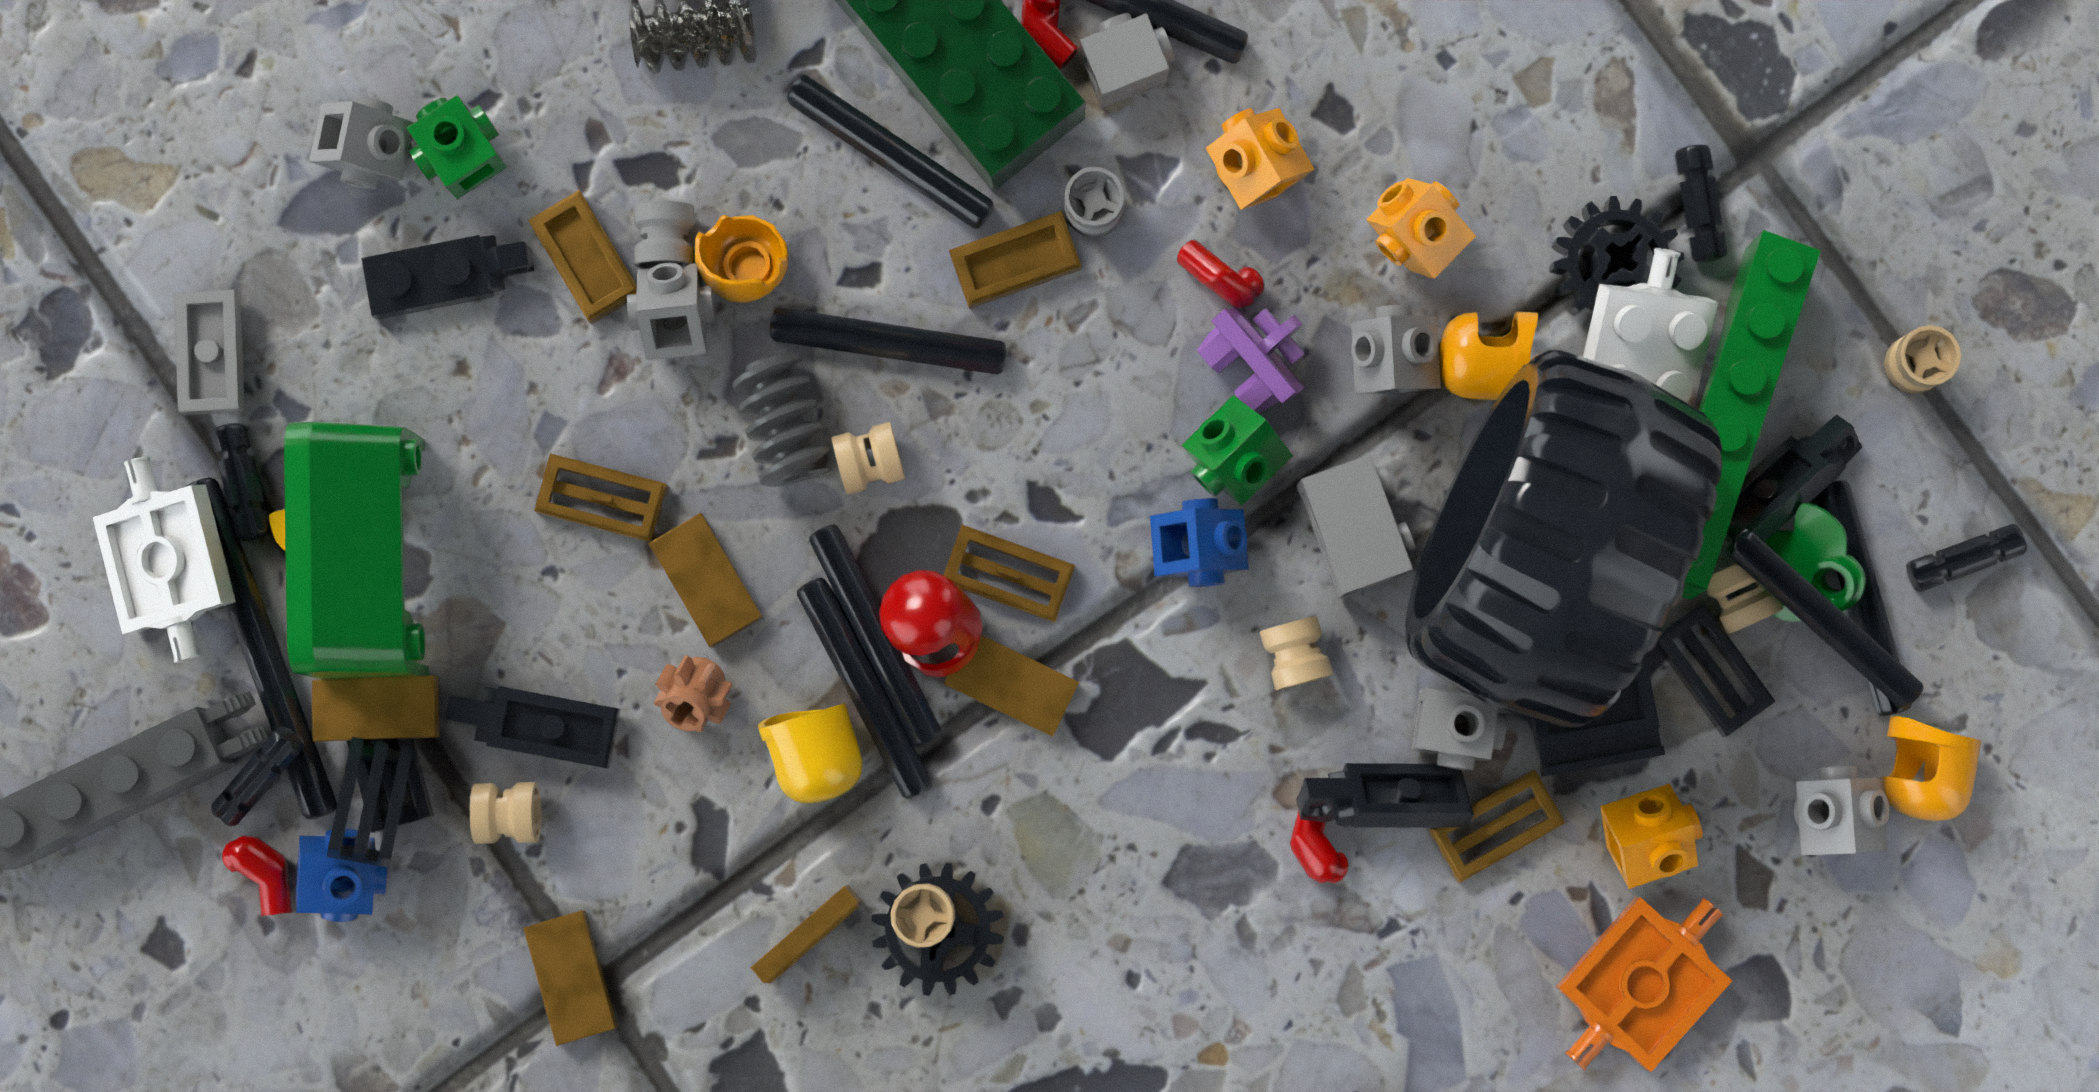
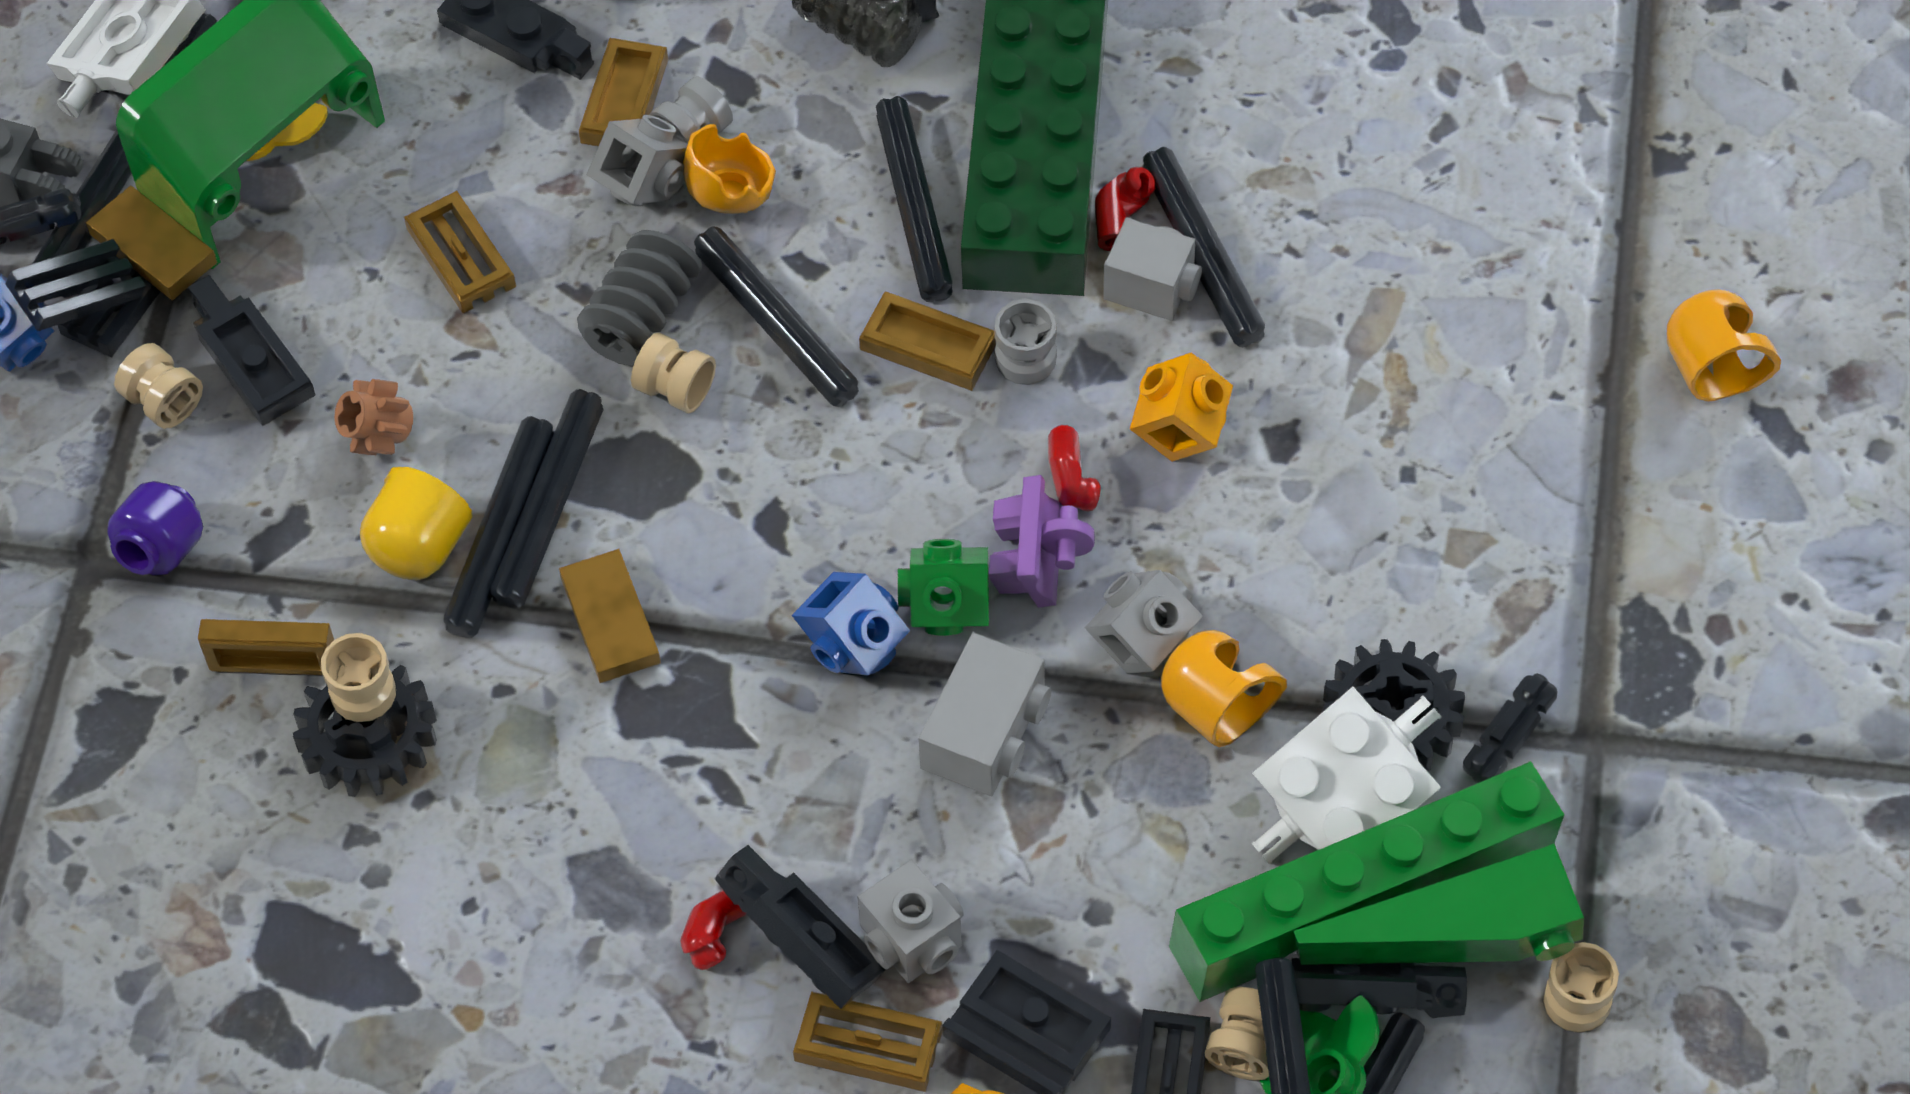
camera: 45 degrees right, 25 degrees down
pearl gold tile [523,910,618,1046] -> none
pearl gold tile [648,513,763,648] -> none
red helmet [879,570,983,678] -> none
pearl gold tile [943,524,1075,623] -> none
tan wheel [1260,616,1334,691] -> none
light orange brick [1366,178,1476,279] -> none
black tyre [1405,350,1722,727] -> none
none -> dark purple head [107,481,203,575]
none -> green wedge [1294,844,1584,965]

